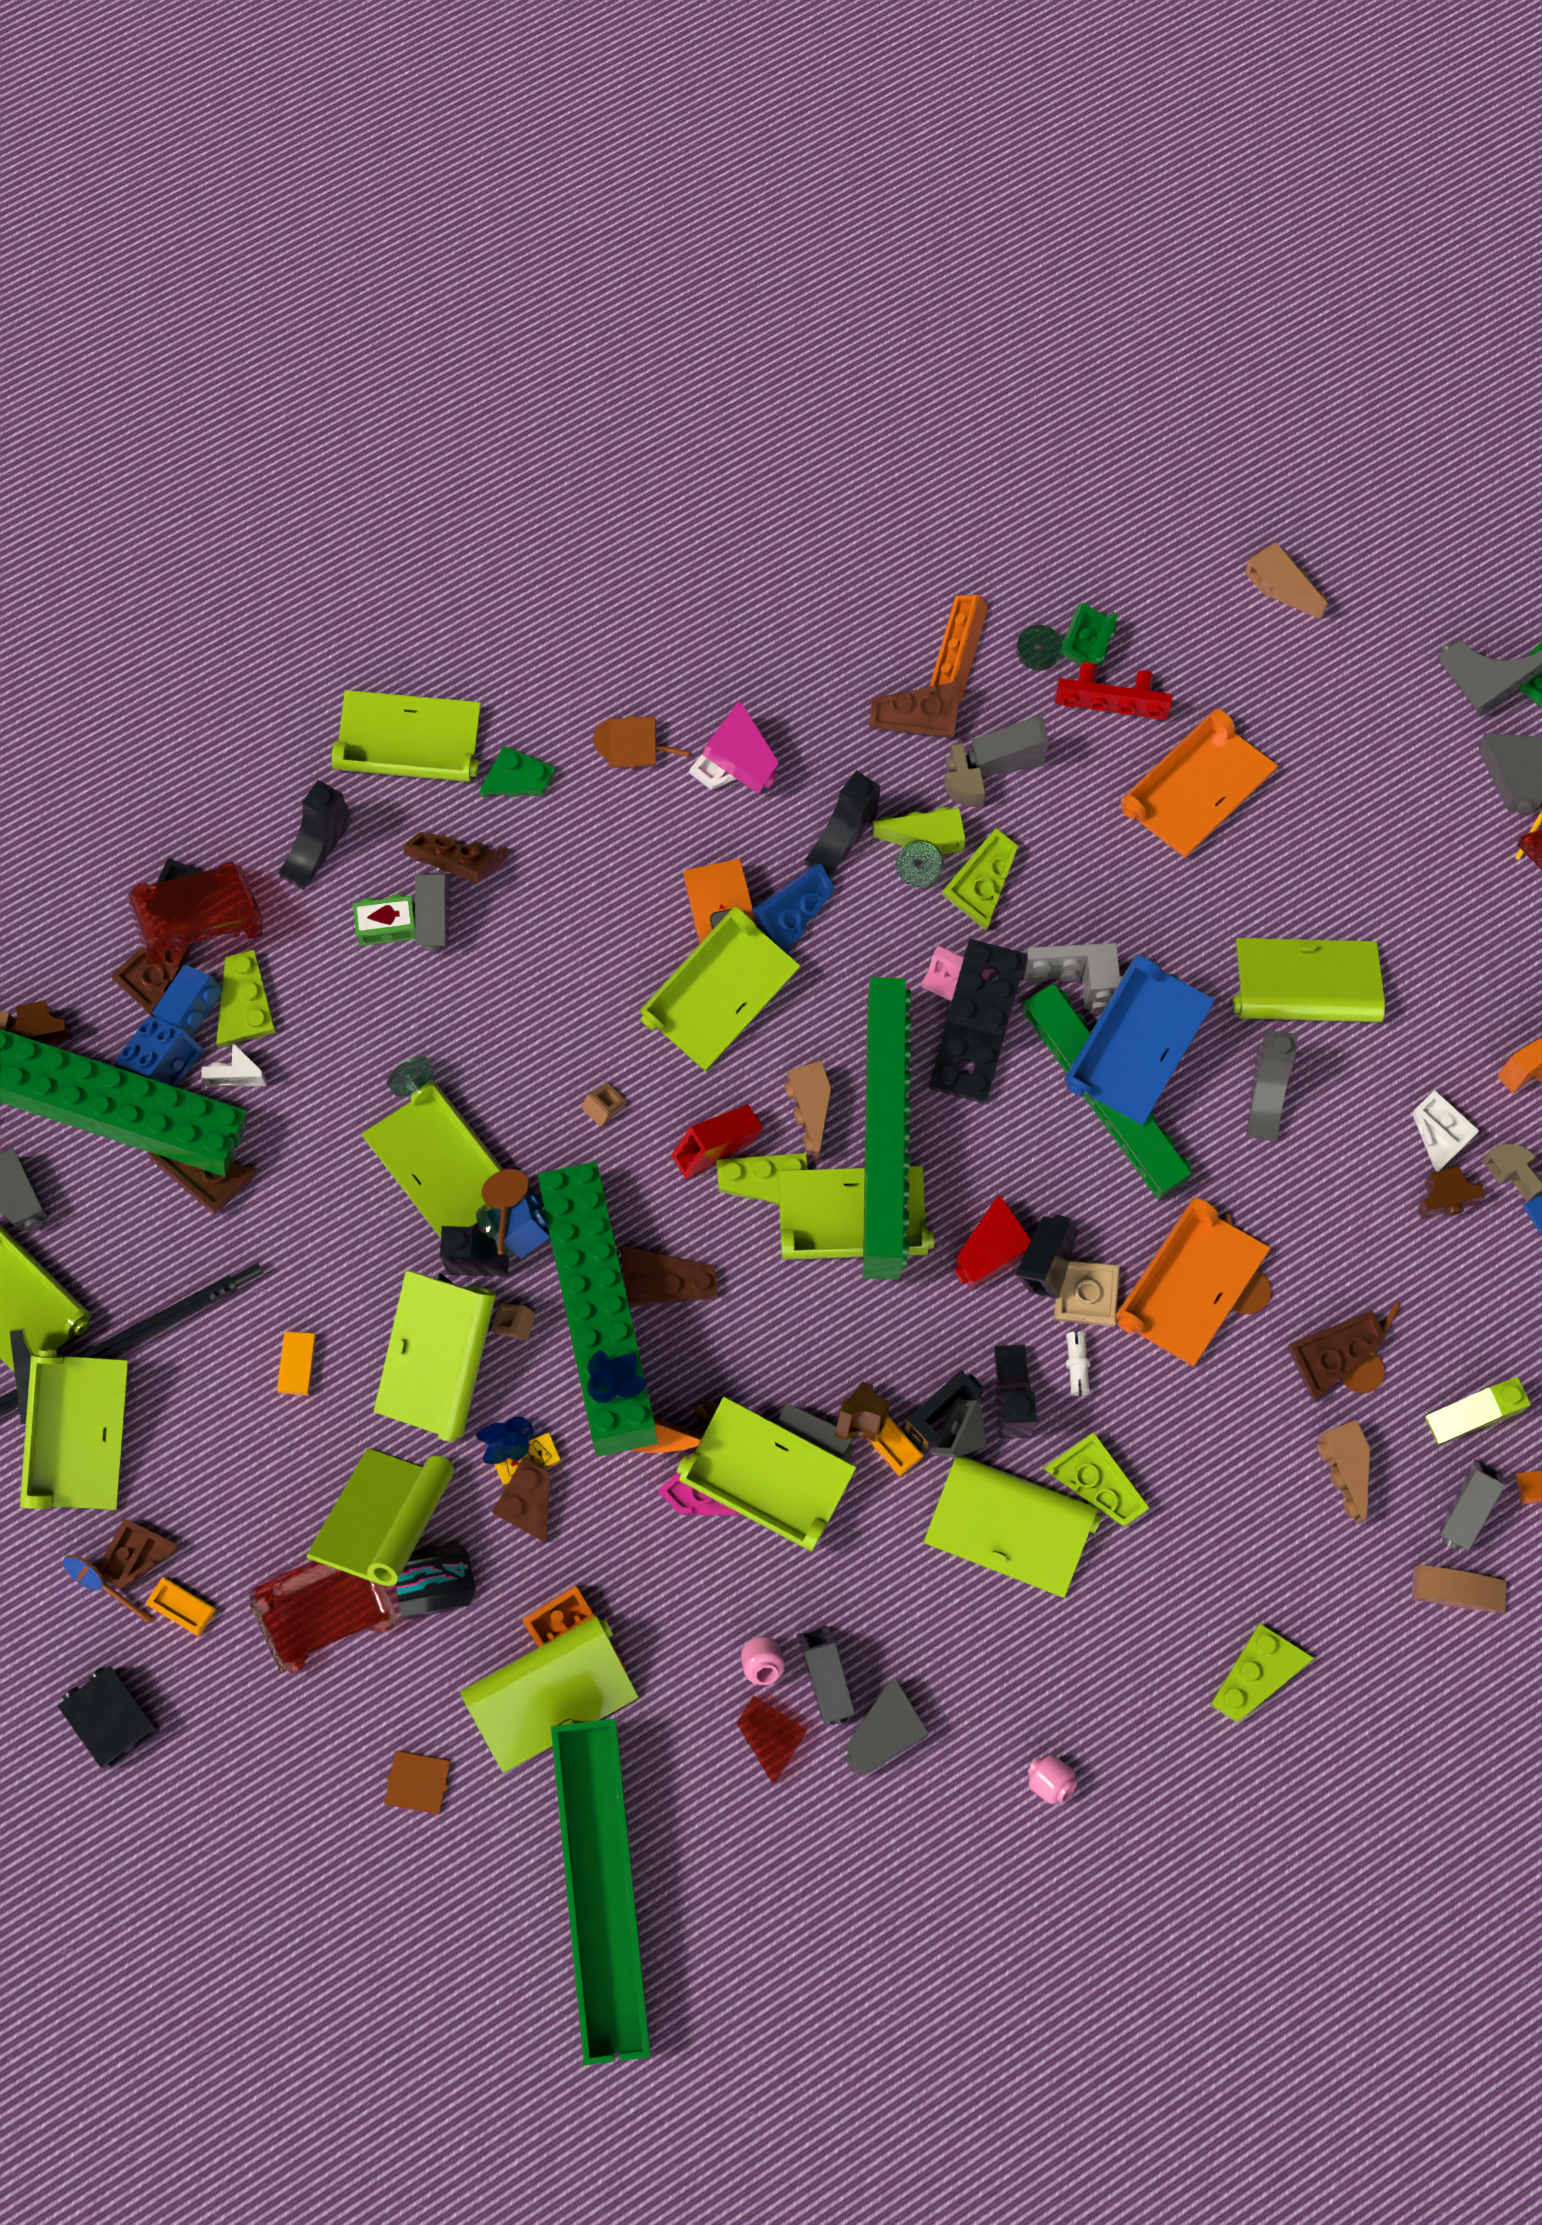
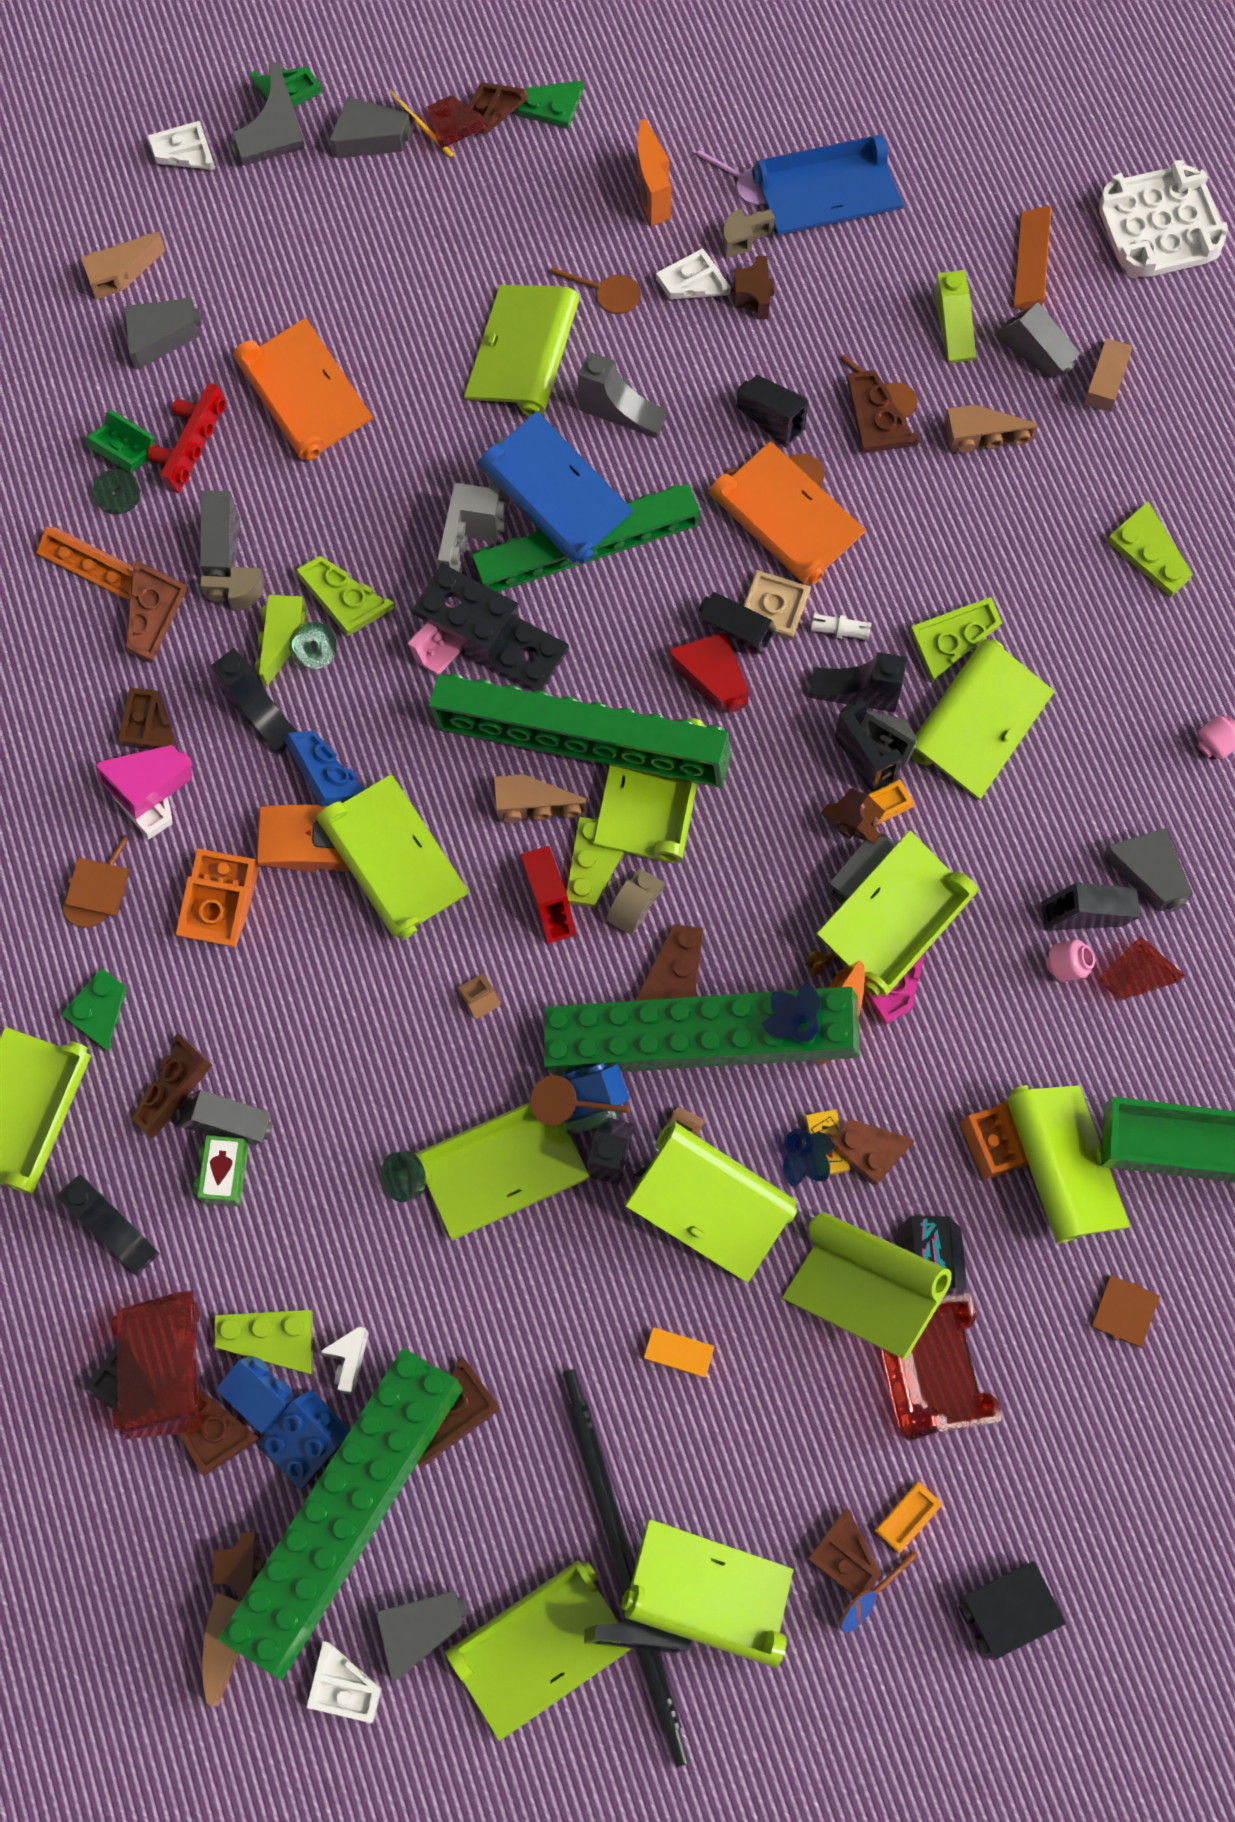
camera: 75 degrees left, 0 degrees up
none -> reddish brown wing [118,687,177,750]
none -> dark grey slope [125,298,202,369]
none -> white wing [148,121,215,170]
none -> orange slope [176,848,260,947]
none -> dark orange piece [550,268,641,314]
none -> dark tan brick [606,868,665,936]
none -> black slope [737,375,809,448]

